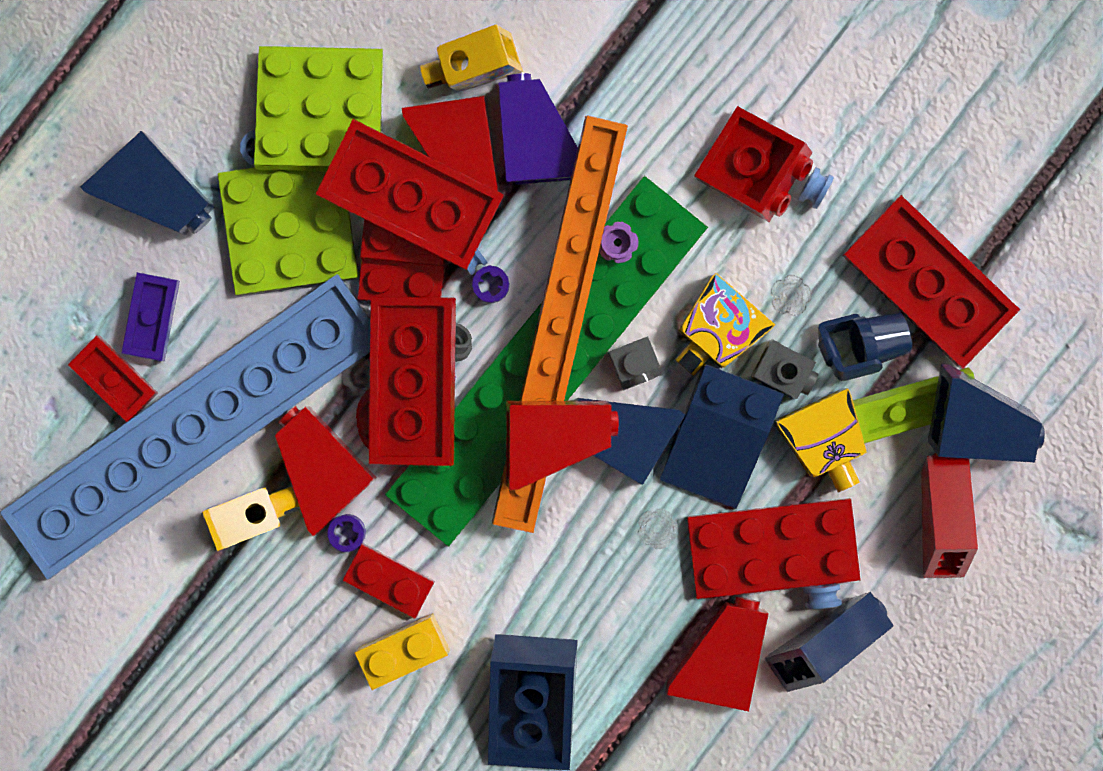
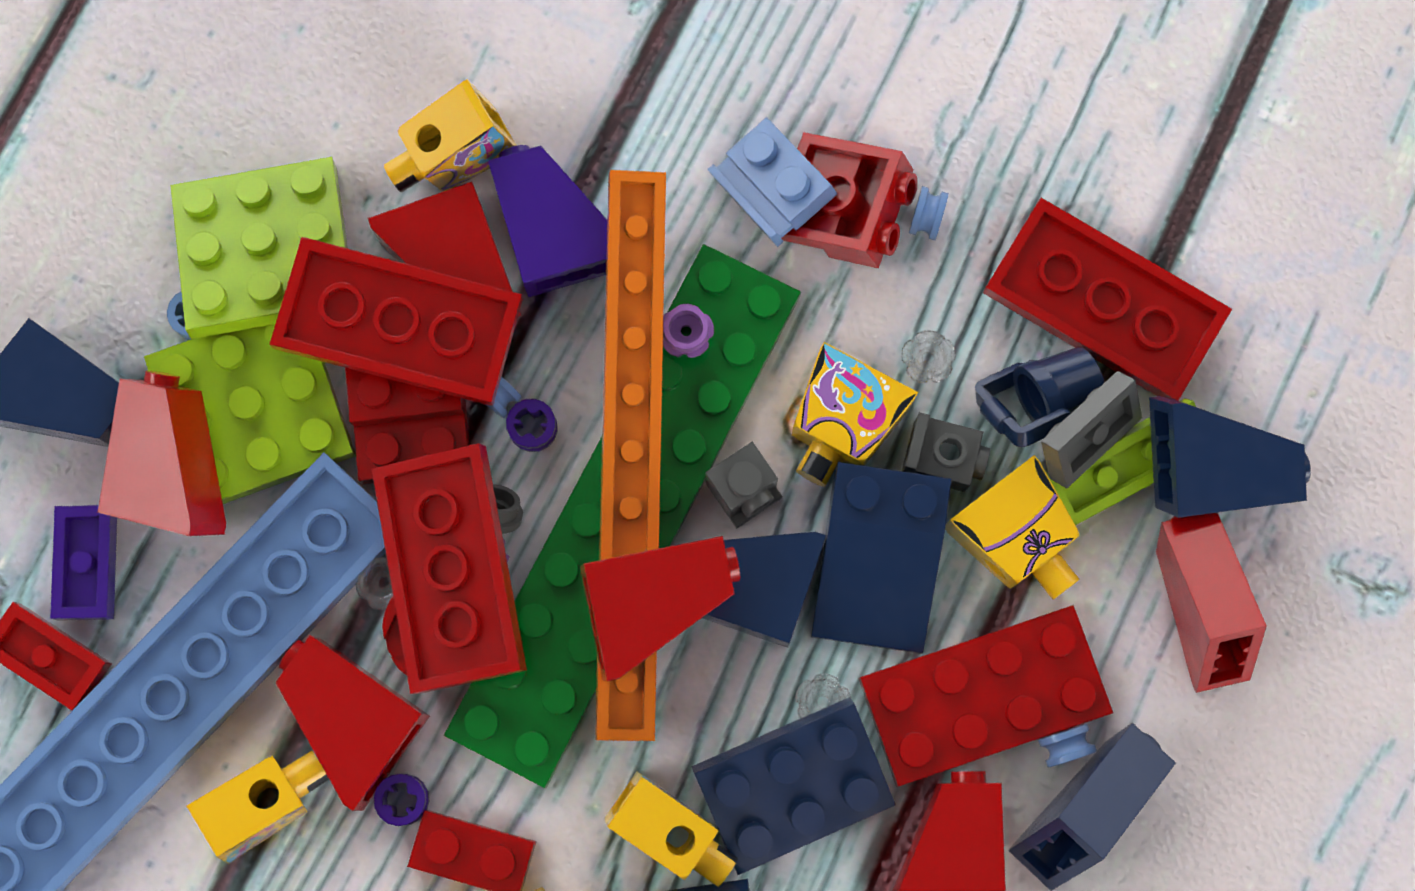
camera: 10 degrees left, 10 degrees down
none -> slope [97,371,226,536]
none -> yellow torso [604,771,738,887]
none -> dark blue plate [691,697,896,875]
none -> medium blue plate [708,117,837,247]
none -> dark grey plate [1041,371,1142,488]

